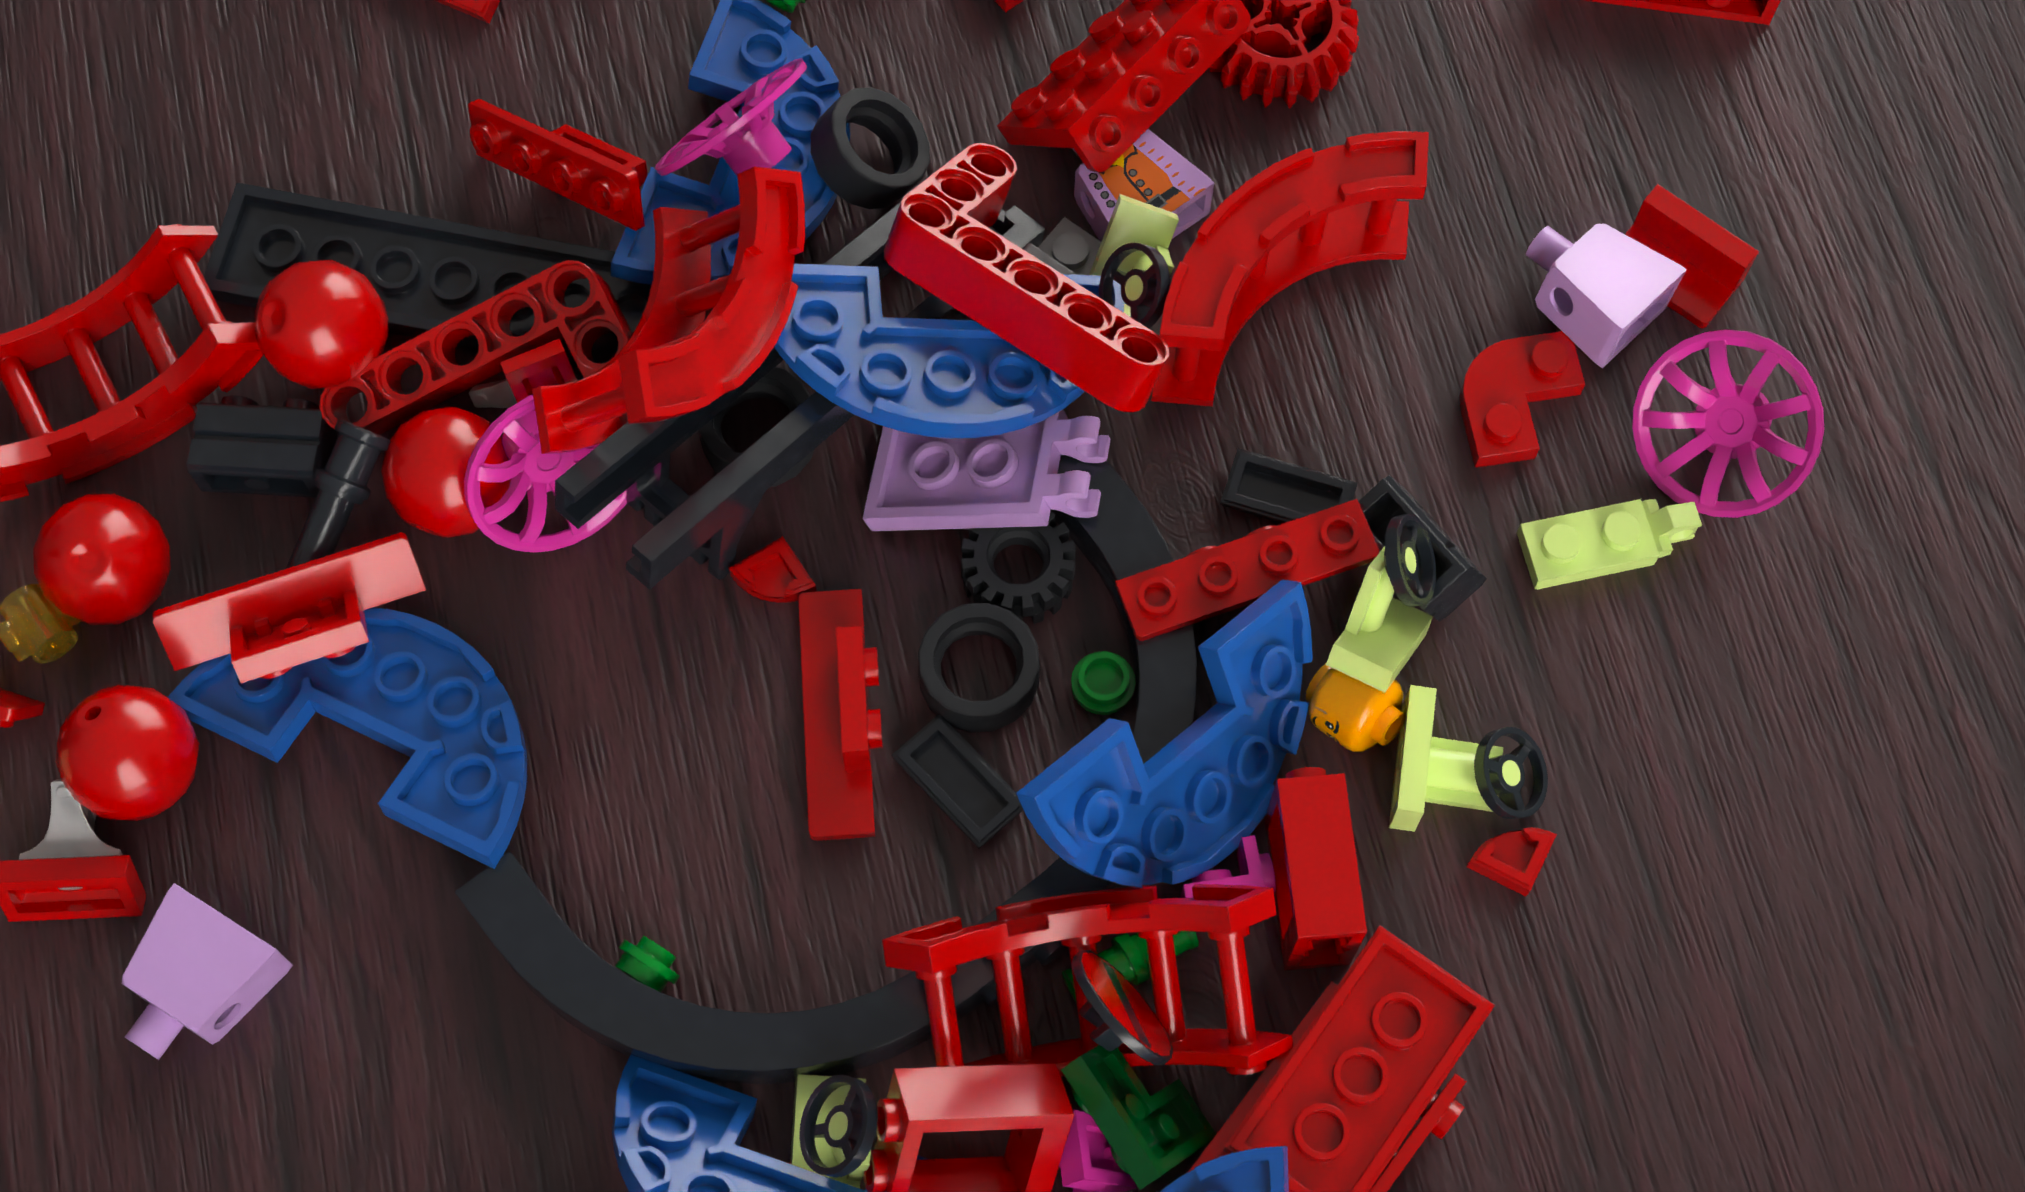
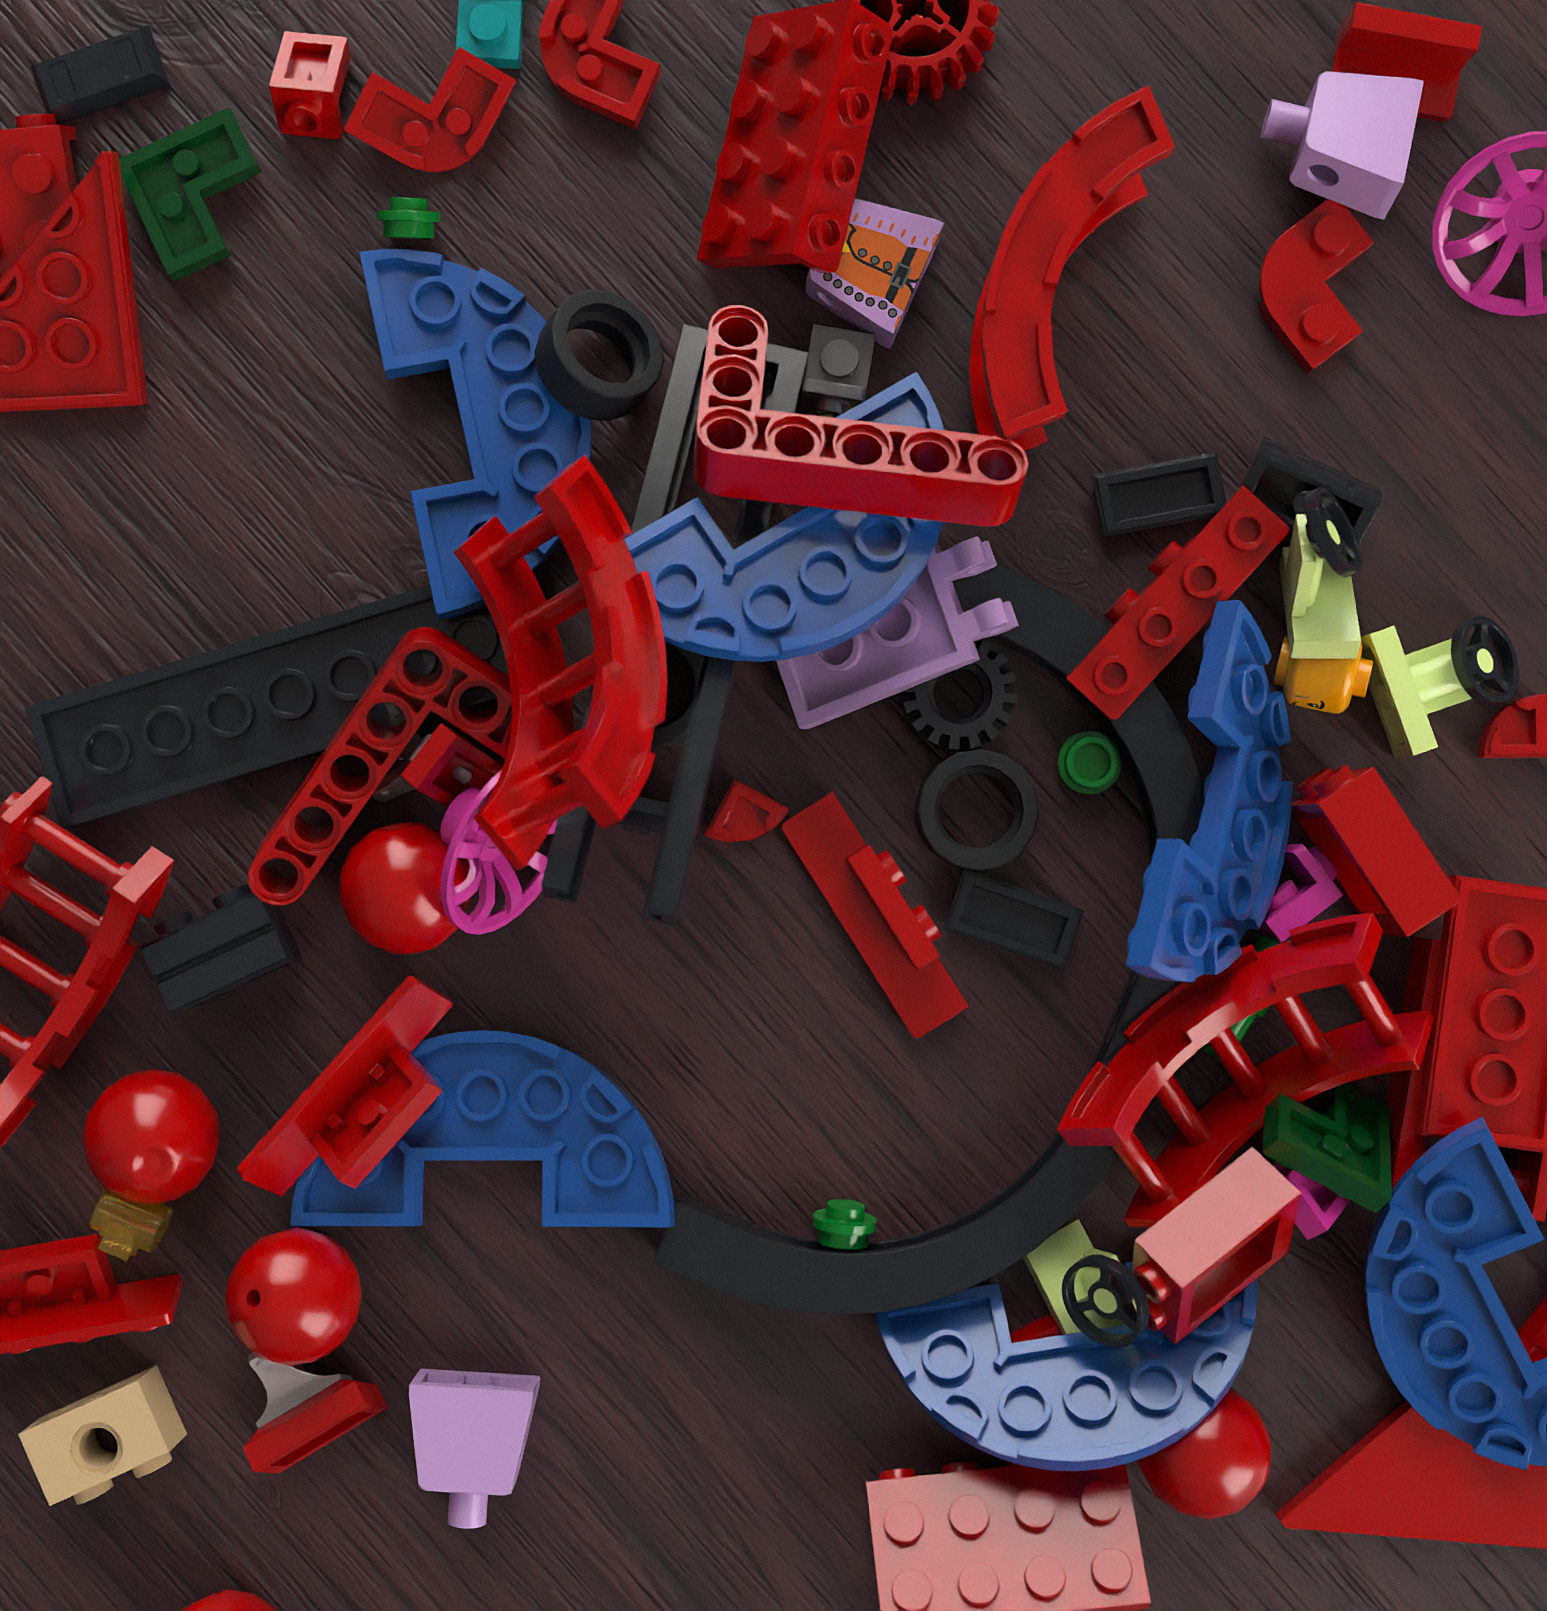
camera: 30 degrees left, 20 degrees up
red piece [254,260,388,389] -> none
black pin [285,419,391,569] -> none
red bracket [468,99,648,231] -> none
dark pink wheel [655,58,807,176] -> none
piece [1071,950,1173,1066] -> none
piece [1089,194,1179,328] -> none
yellowish green hinge [1516,499,1702,590] -> none

